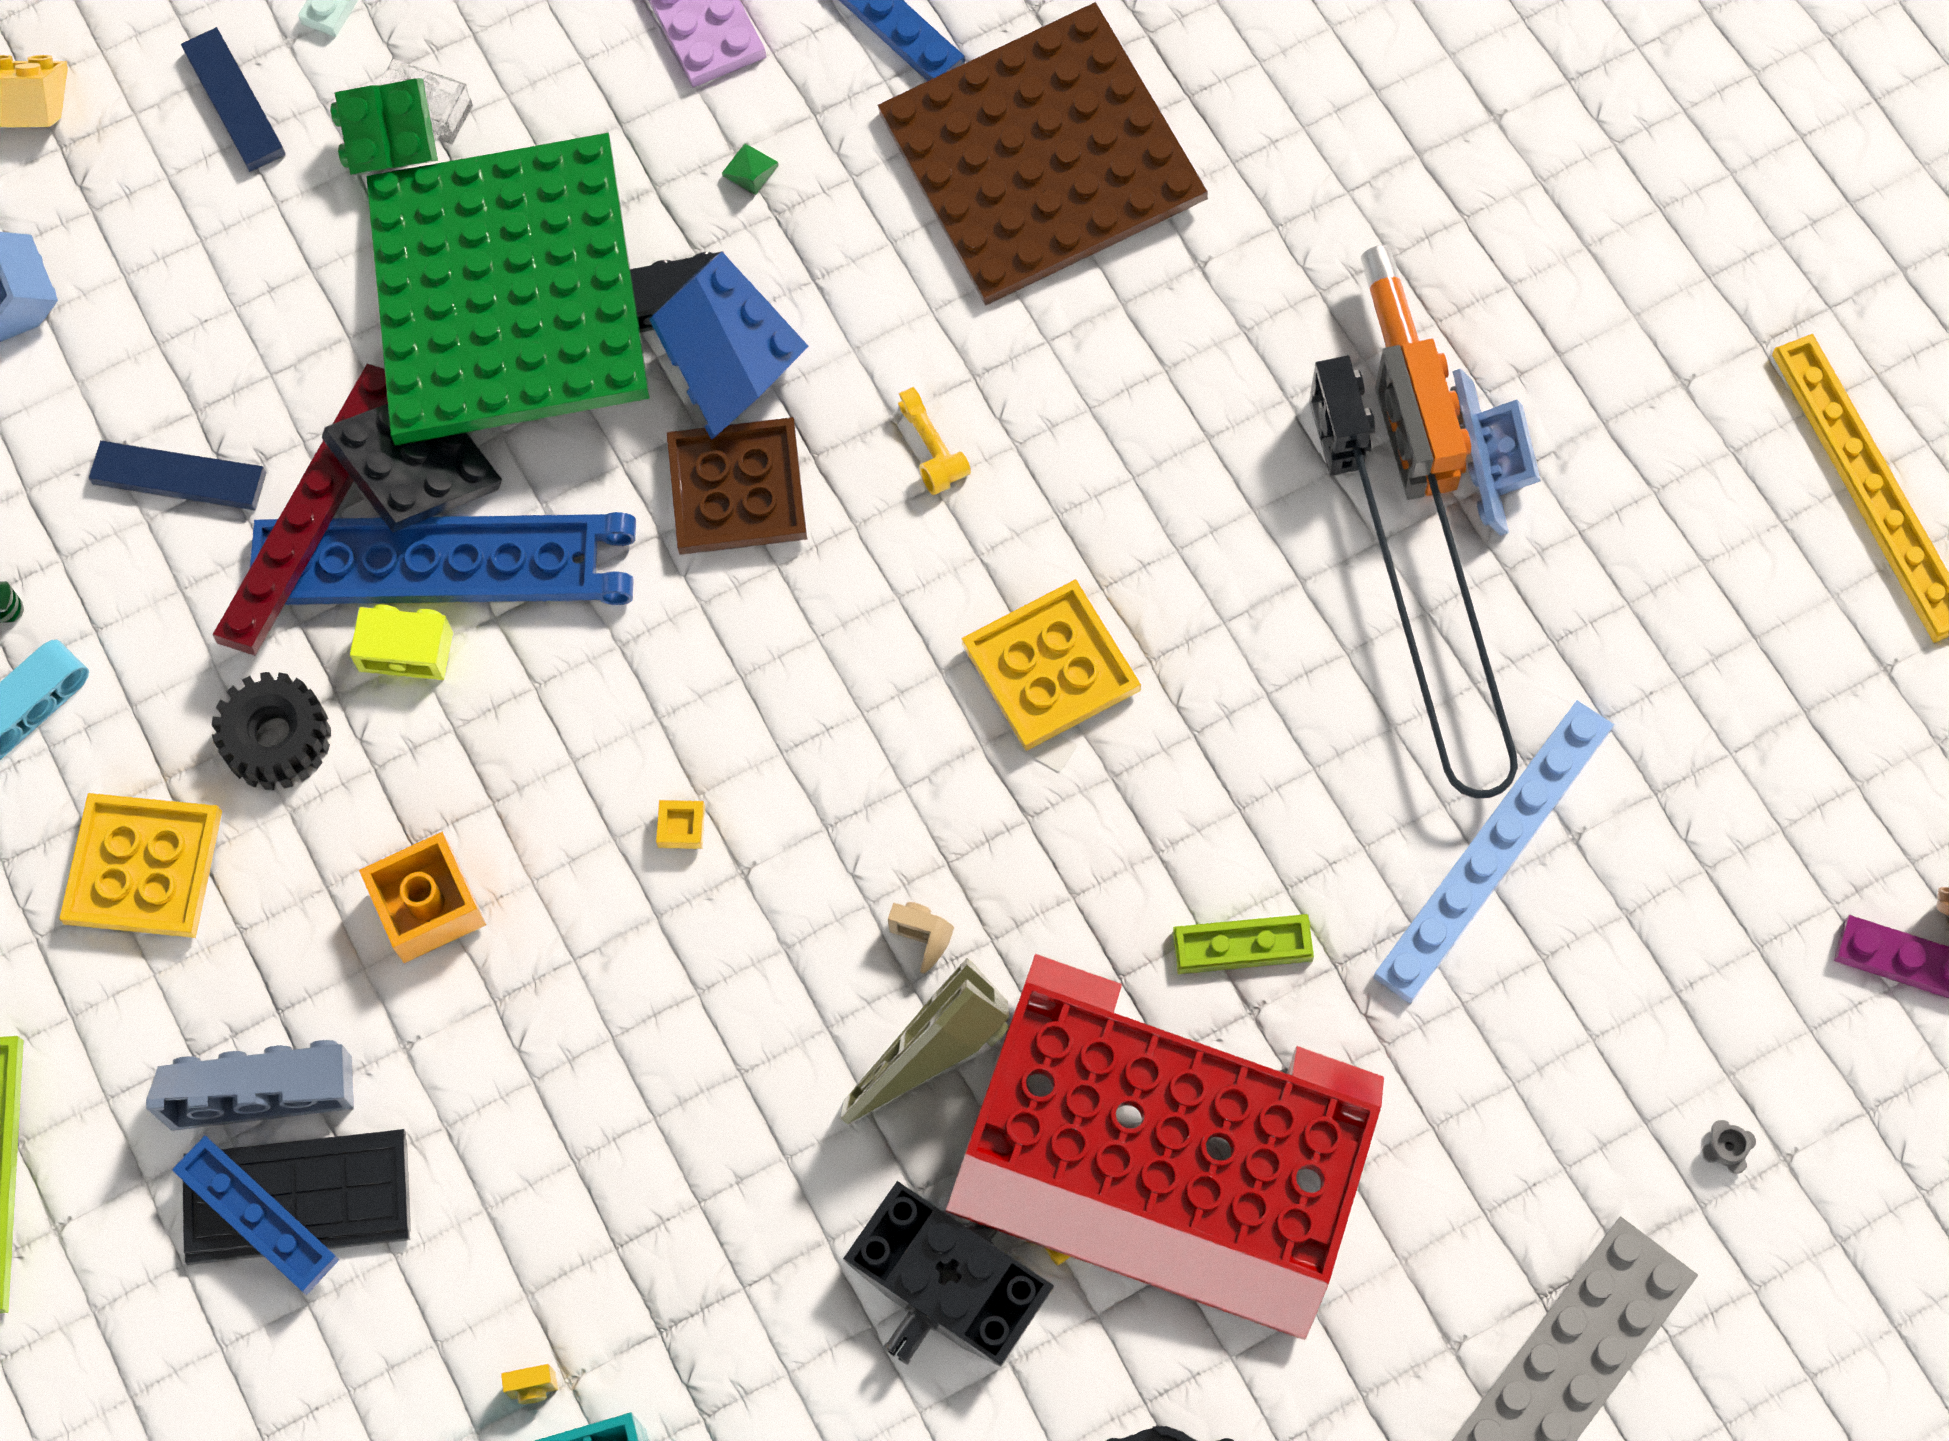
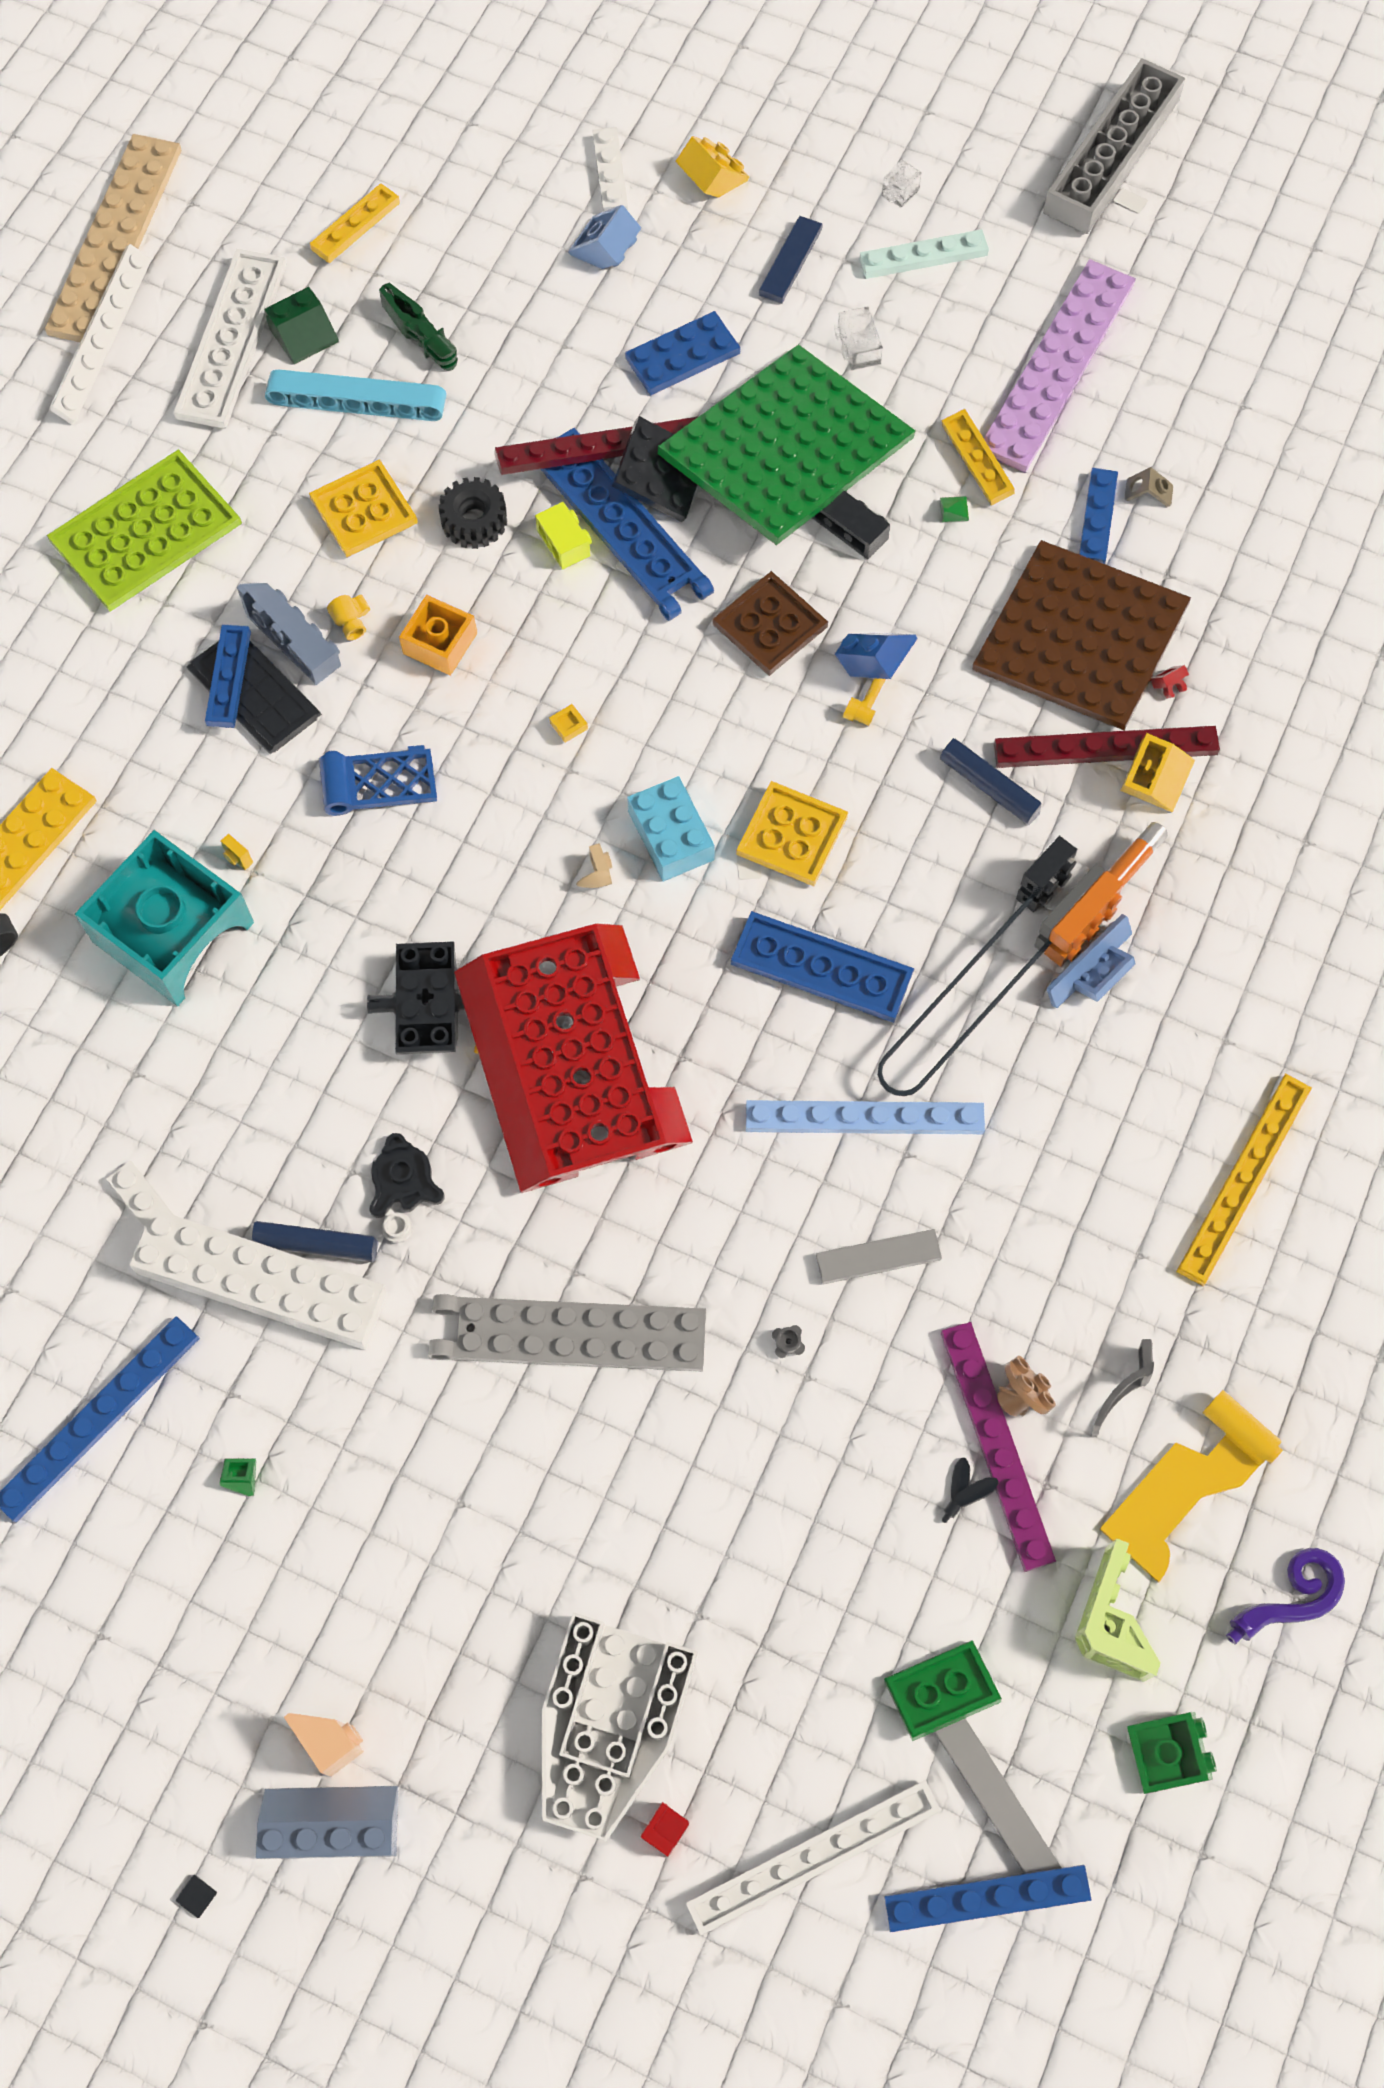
camera: 50 degrees right, 0 degrees up
dark blue tile [89,440,267,511] -> none
green plate [330,78,438,175] -> none
blue wedge [649,251,809,440] -> none
olive wedge [840,958,1009,1125] -> none
lime tile [1173,914,1314,975] -> none
none -> blue piece [319,745,437,816]
none -> yellow piece [327,595,370,641]
none -> blue plate [625,311,740,396]
none -> medium azure brick [627,776,715,882]
none -> blue plate [731,911,914,1023]
none -> light grey tile [816,1229,942,1285]
none -> blue slope [835,633,918,679]
none -> dark blue brick [940,738,1042,825]
none -> yellow plate [941,408,1015,506]
none -> dark red plate [994,725,1220,768]
none -> yellow slope [1120,733,1195,812]
none -> red tile [1150,665,1189,698]

